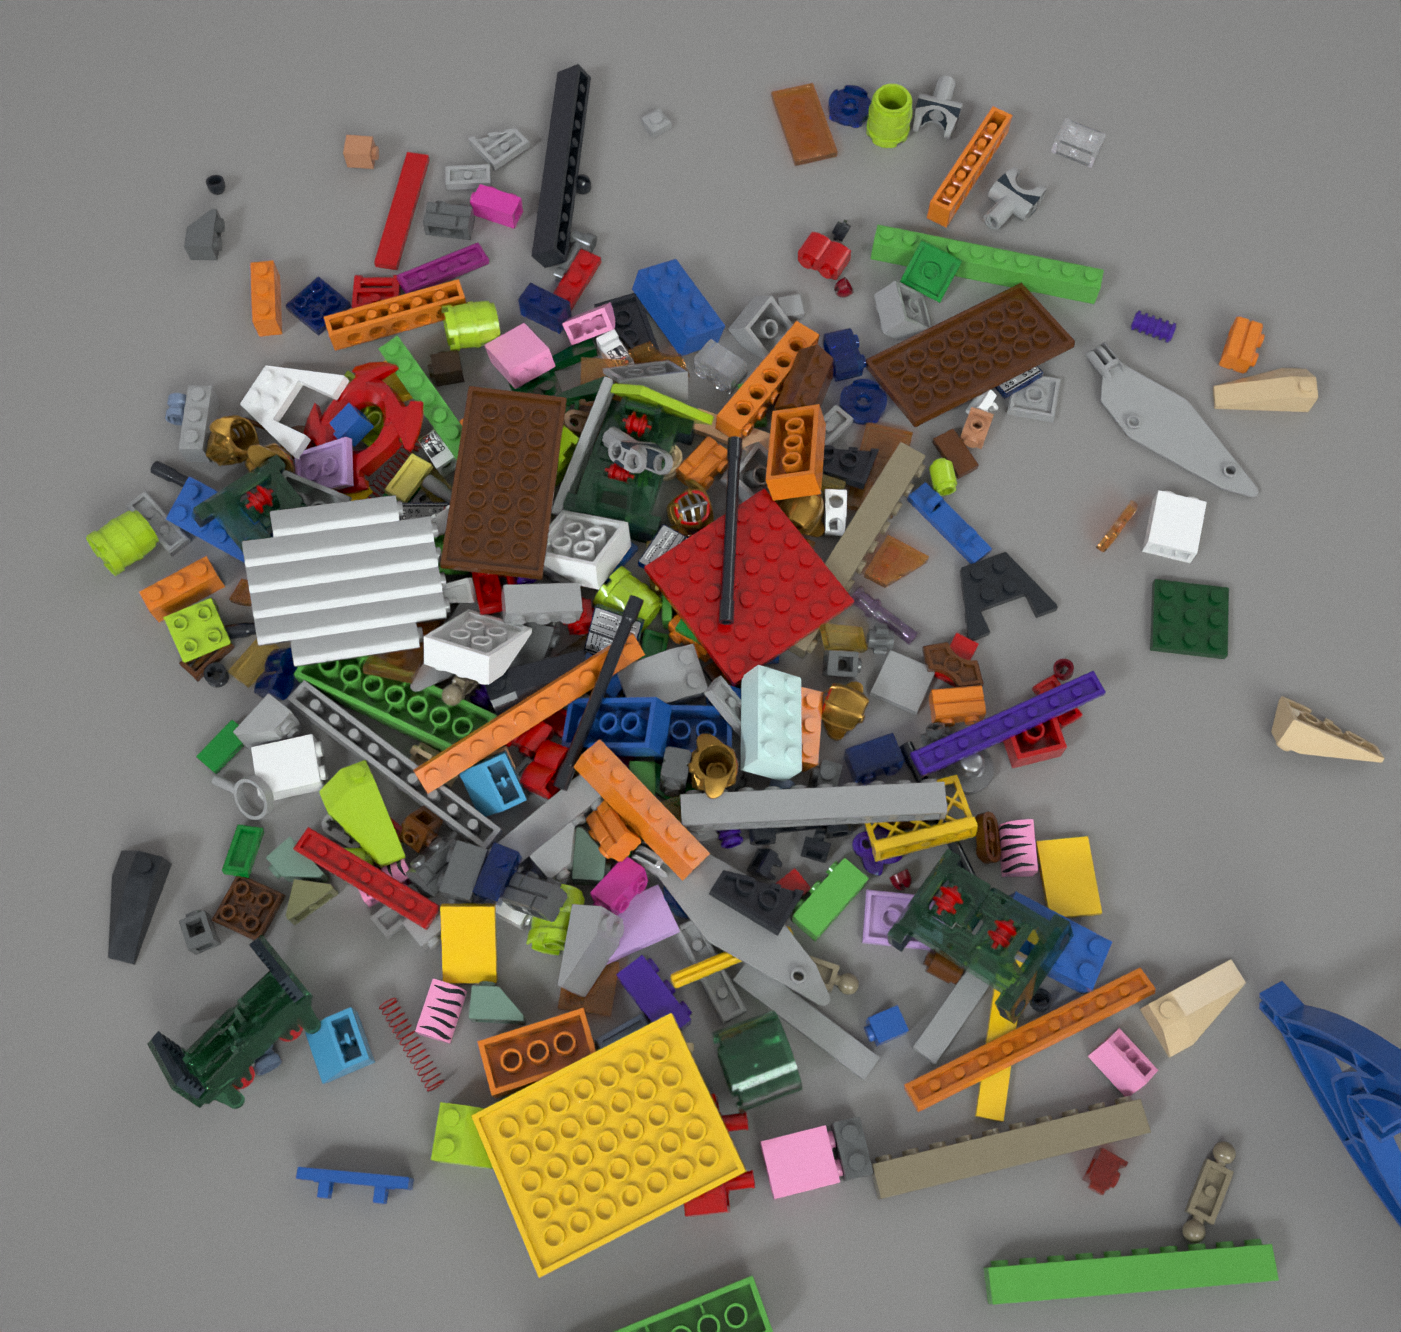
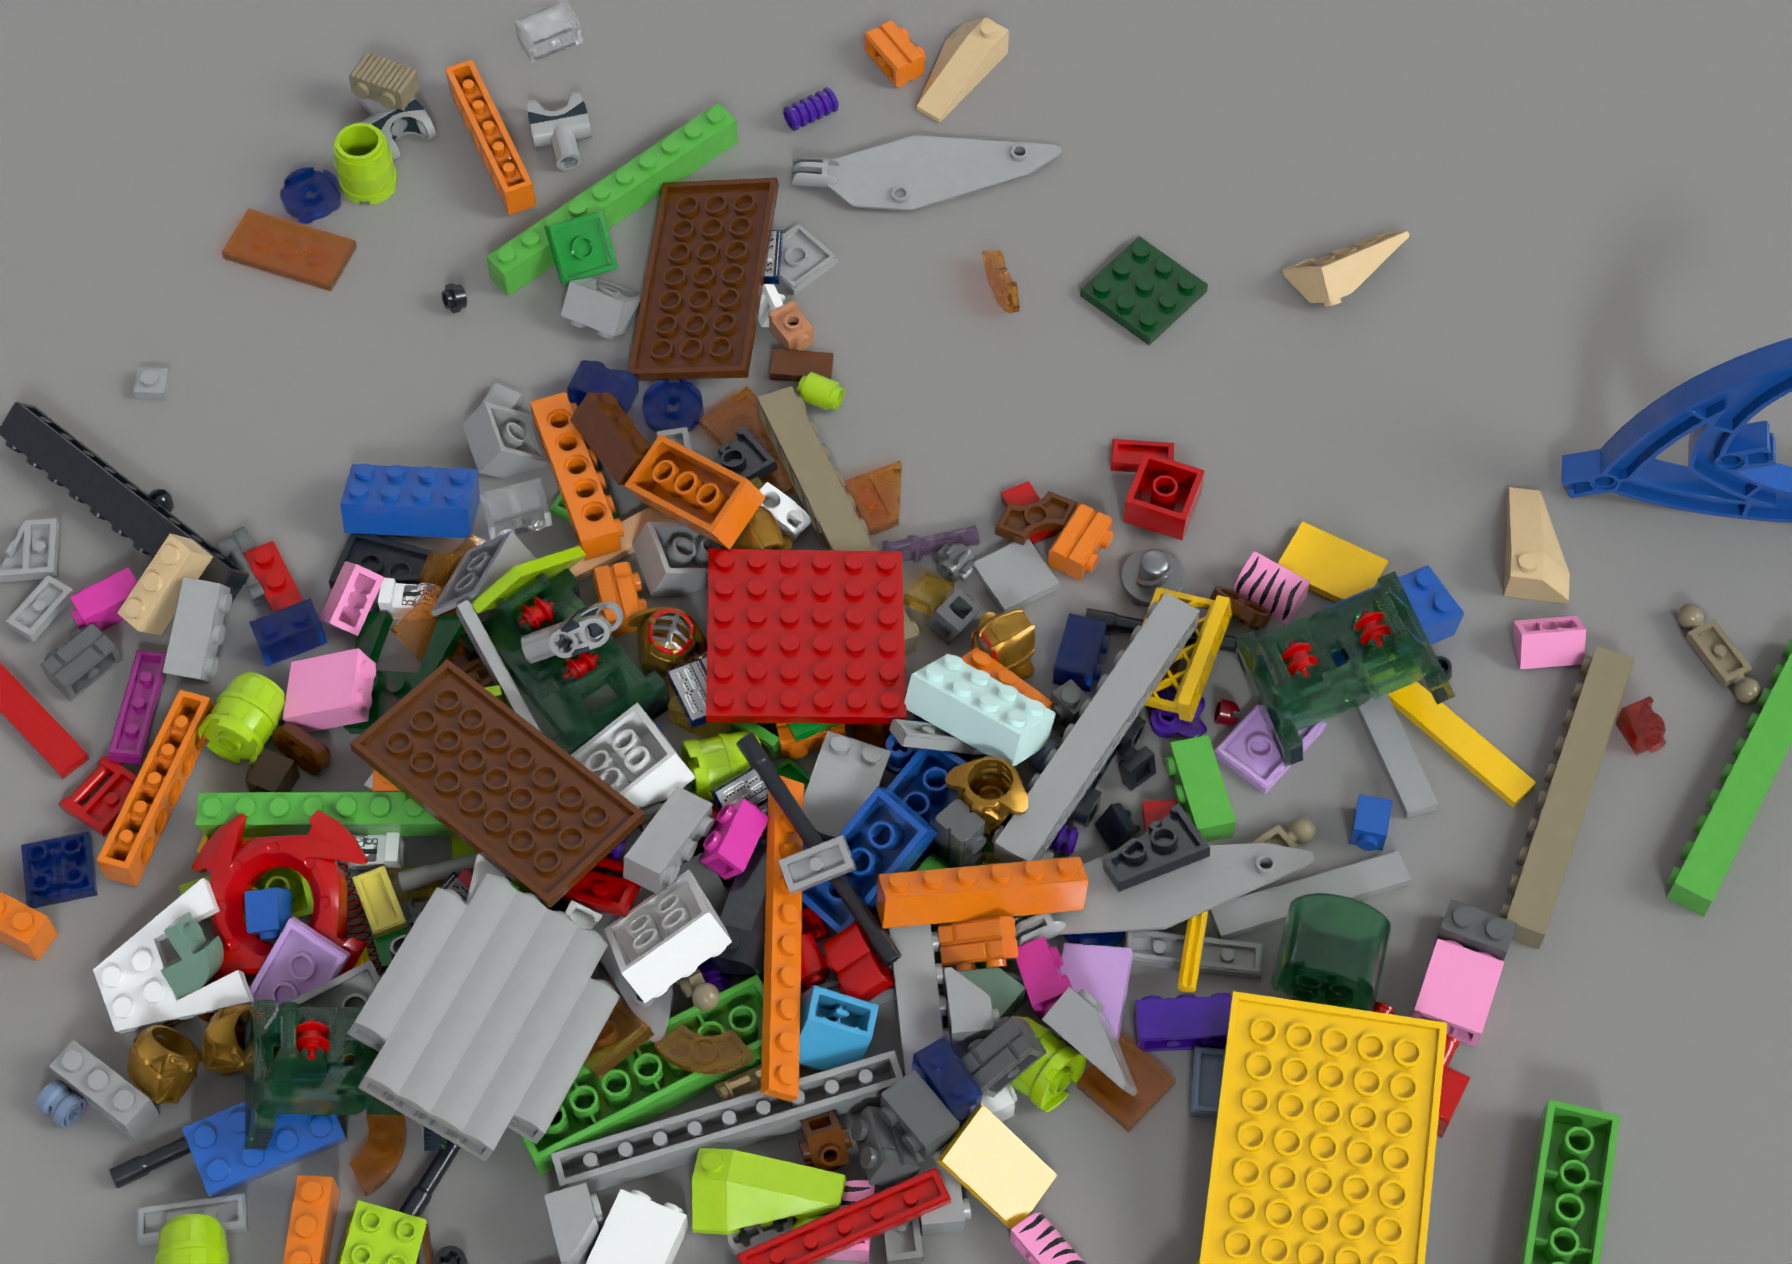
camera: 55 degrees left, 10 degrees down
clear yellow tile [227,638,281,688] -> none
clear blue brick [254,647,298,701] -> none
sand green slope [469,981,526,1025] -> none
orange brick [477,1008,597,1099] -> none
black piece [718,436,742,625] -> none
red brick [798,232,851,280] -> none
dark red hinge [834,277,854,298] -> none
orange plate [904,968,1156,1112] -> none
blue hinge [907,482,992,564] -> none
dark purple tile [910,671,1106,778] -> none
dark grey gear [921,722,953,746] -> none
reddish brown brick [923,948,965,985] -> none
black wing [960,552,1058,641] -> none
dark red hinge [1053,659,1074,681] -> none
white brick [1142,490,1207,563] -> none
none -> tan brick [117,534,213,636]
none -> sand green brick [161,912,224,999]
none -> light grey brick [163,577,232,683]
none -> reddish brown plate [272,722,330,775]
none -> dark tan brick [349,52,420,111]
none -> clear orange tile [654,1024,754,1074]
none -> dark pink brick [699,798,769,880]
none -> light grey plate [778,835,856,894]

